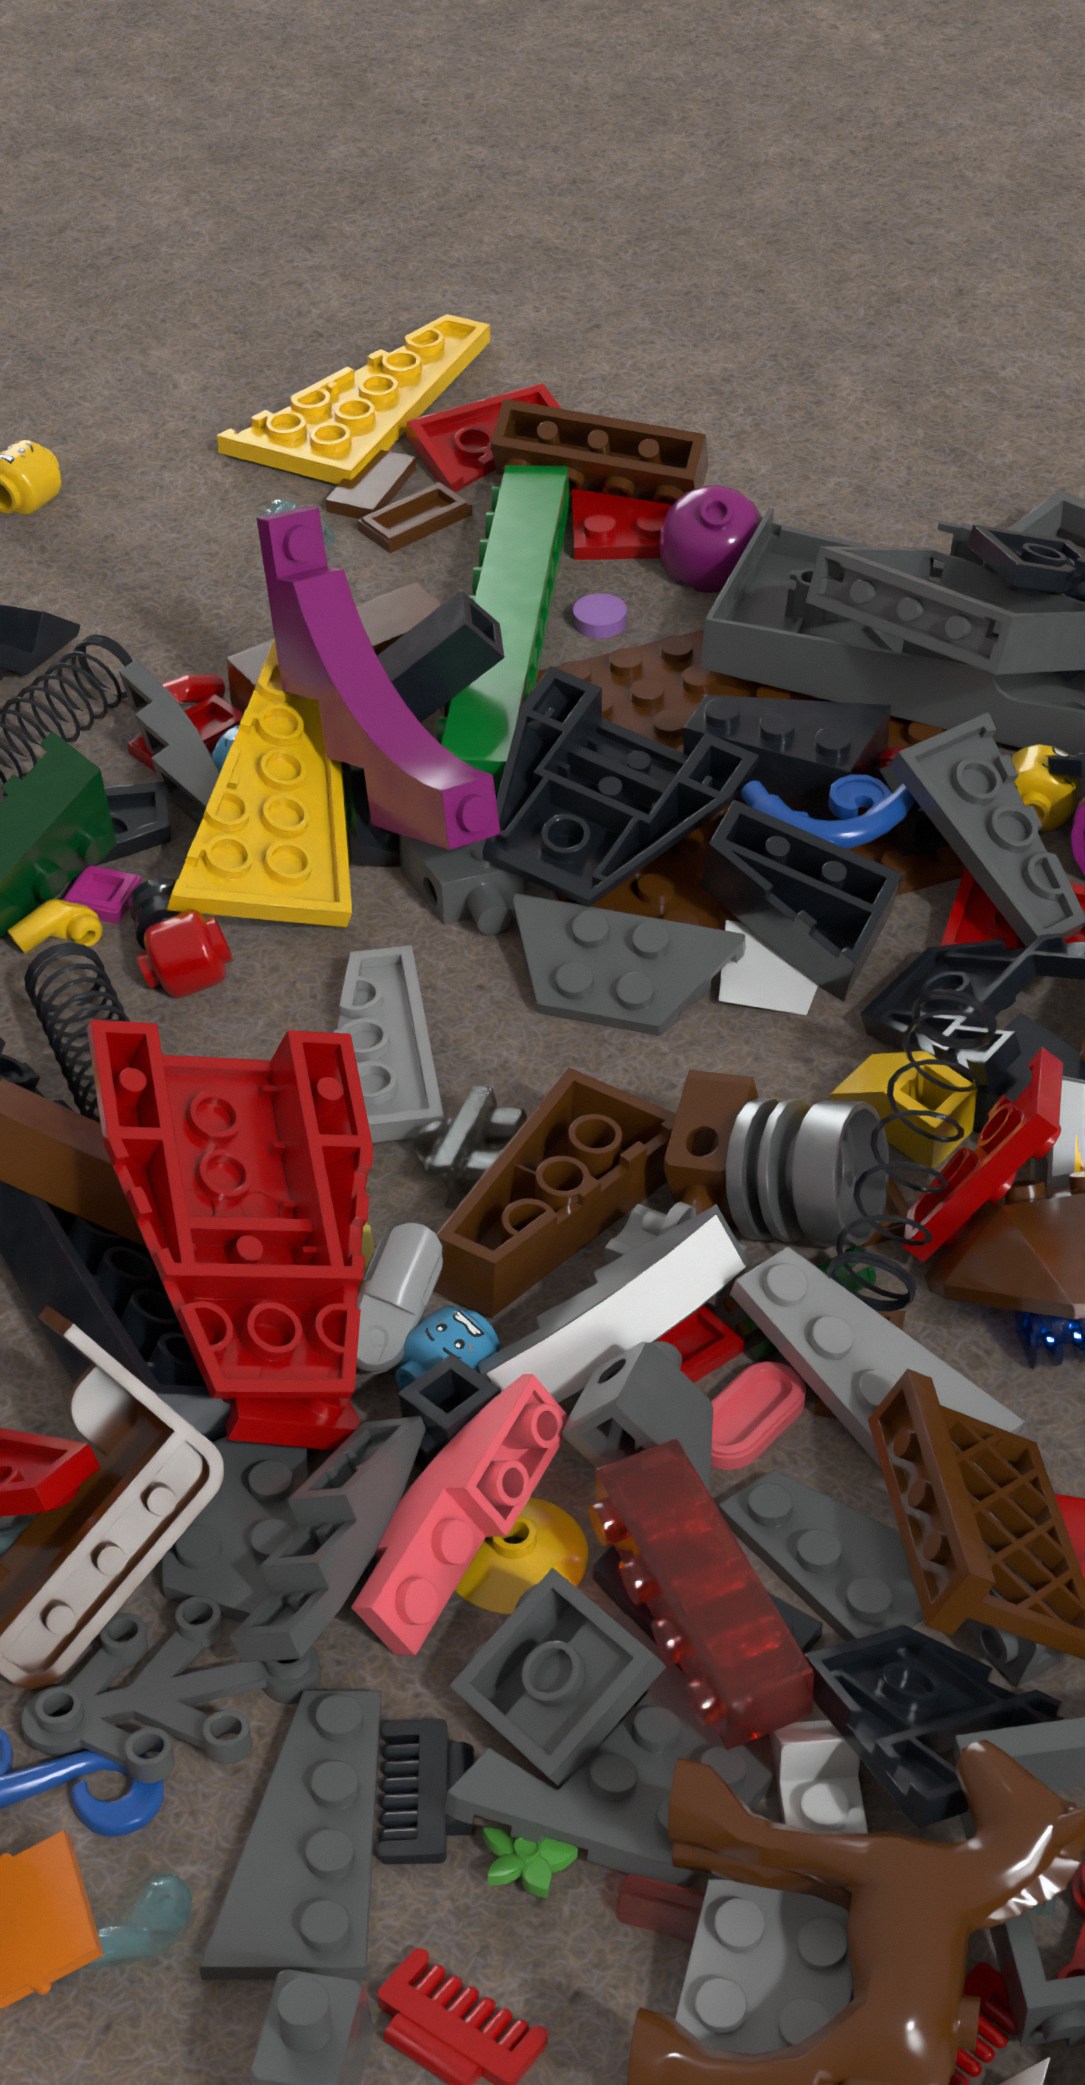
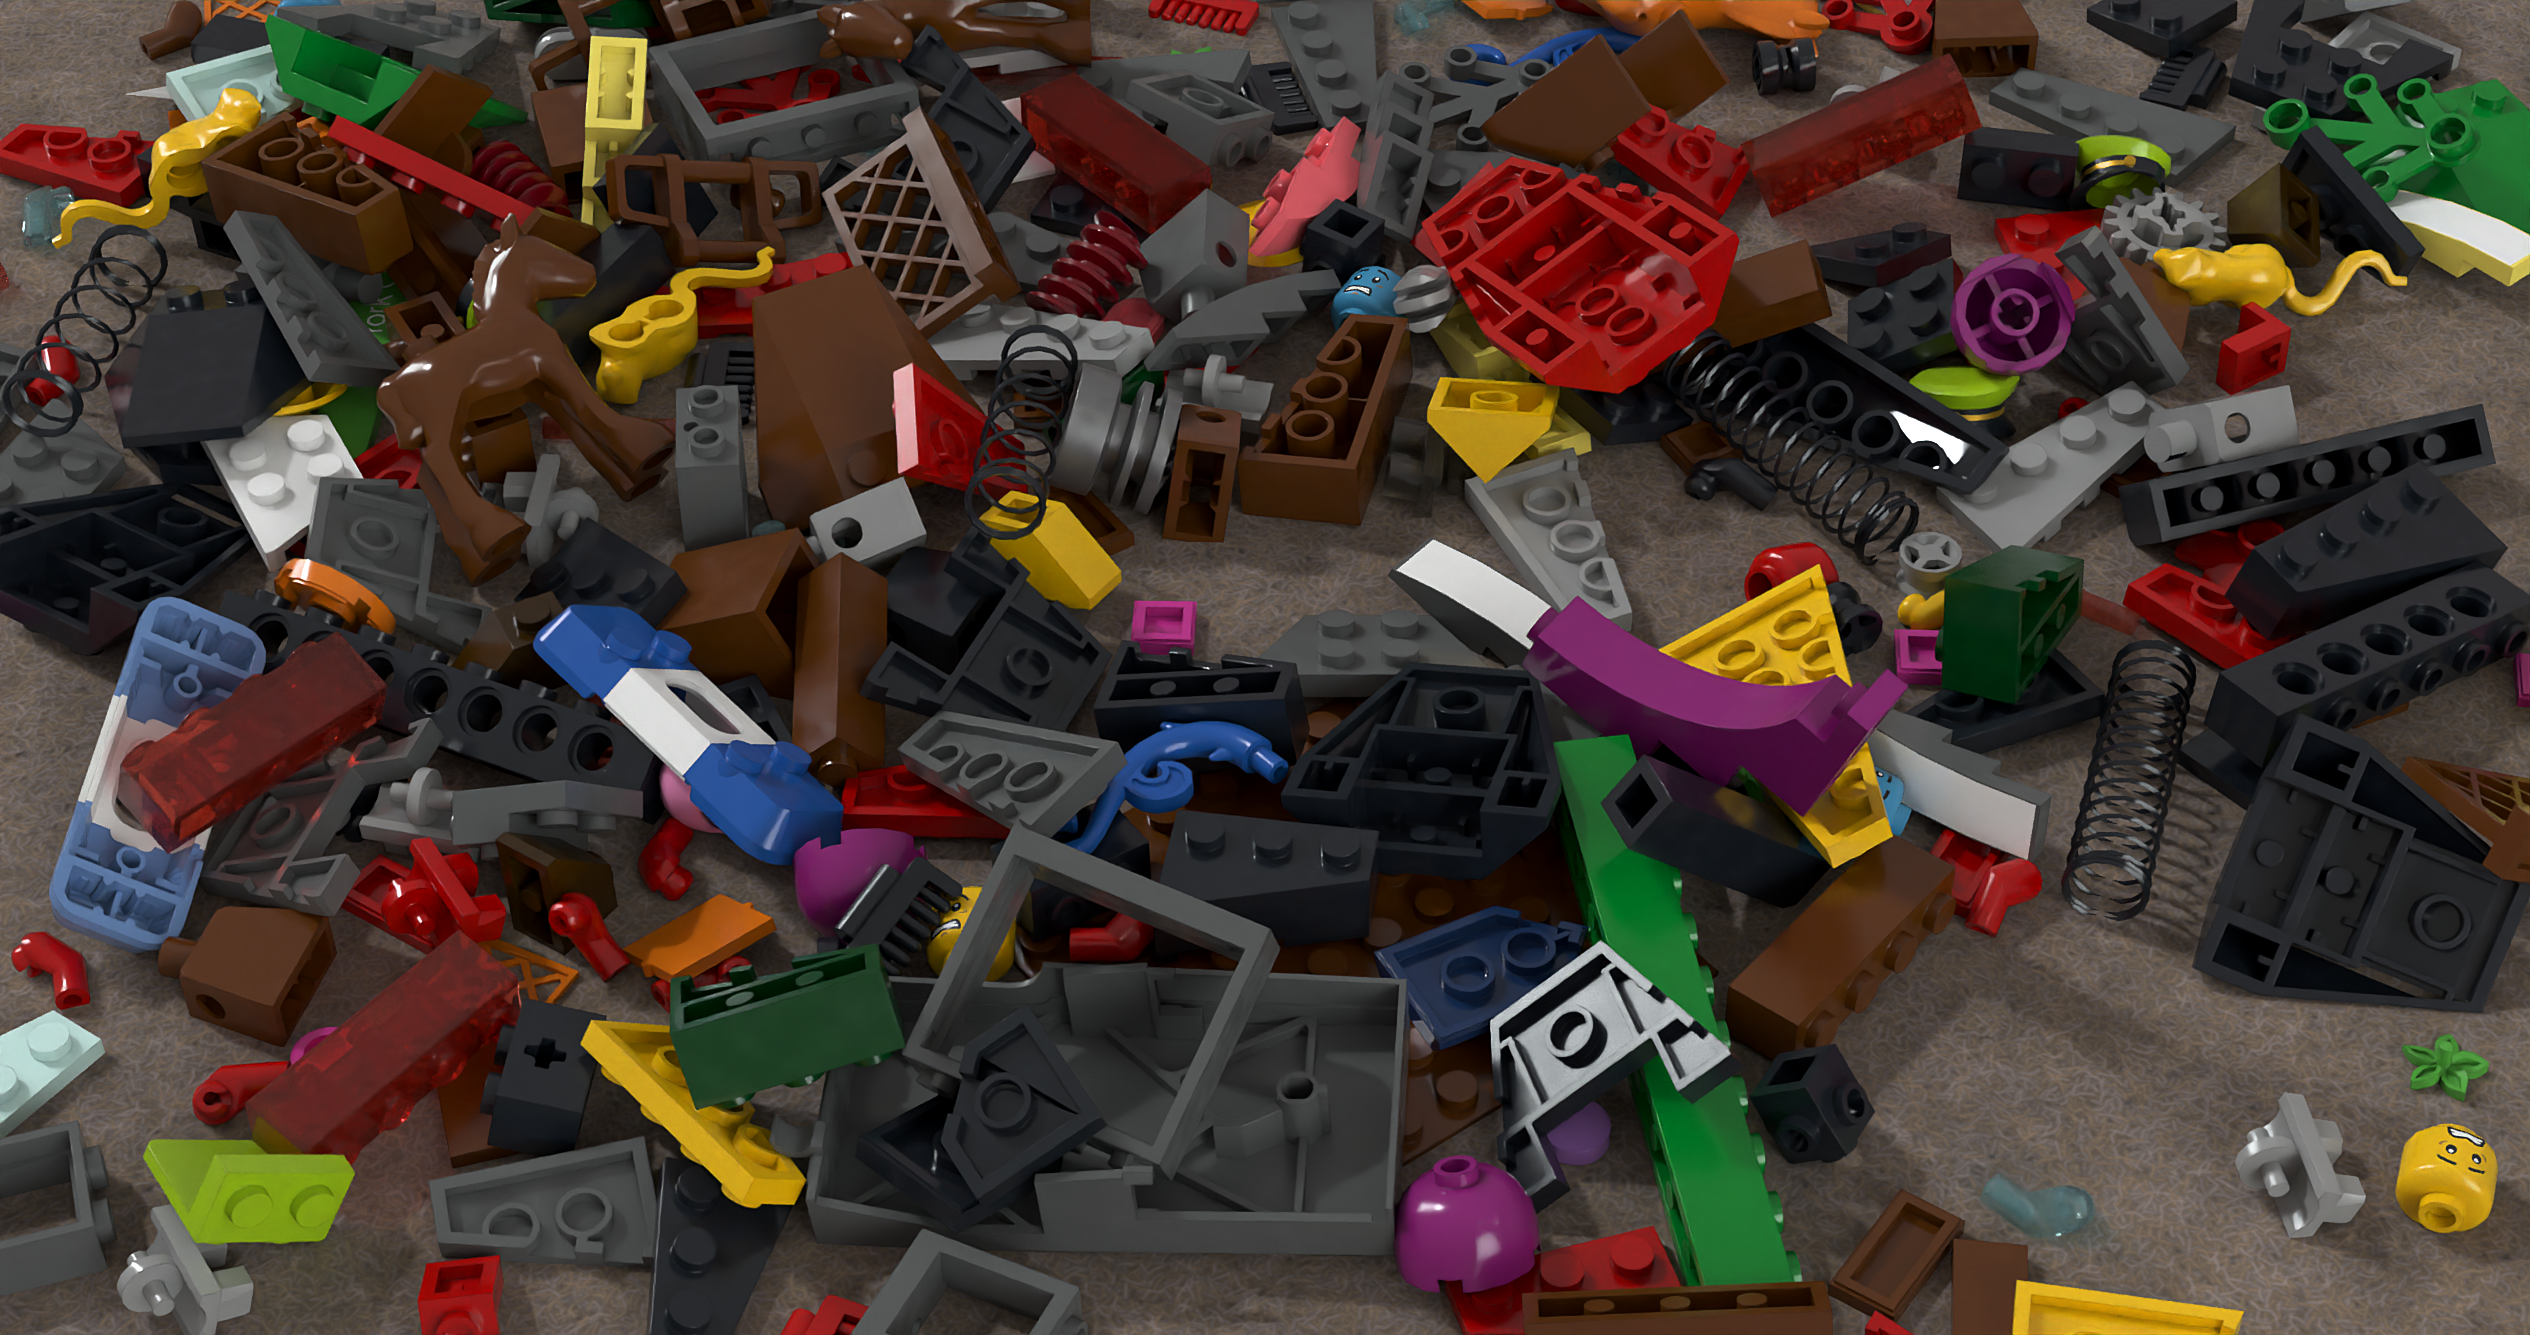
camera: 165 degrees right, 0 degrees up
none -> dark red piece [1025,210,1148,321]
none -> dark pink tile [1131,601,1197,655]
none -> dark blue tile [1374,906,1588,1051]
none -> slope [1388,537,1560,671]
none -> yellow slope [1427,377,1560,484]
none -> black wing [1490,940,1745,1214]
none -> black brick [1749,1044,1875,1164]
none -> light grey wheel [1896,532,1962,600]
none -> light grey hips [2235,1092,2366,1238]

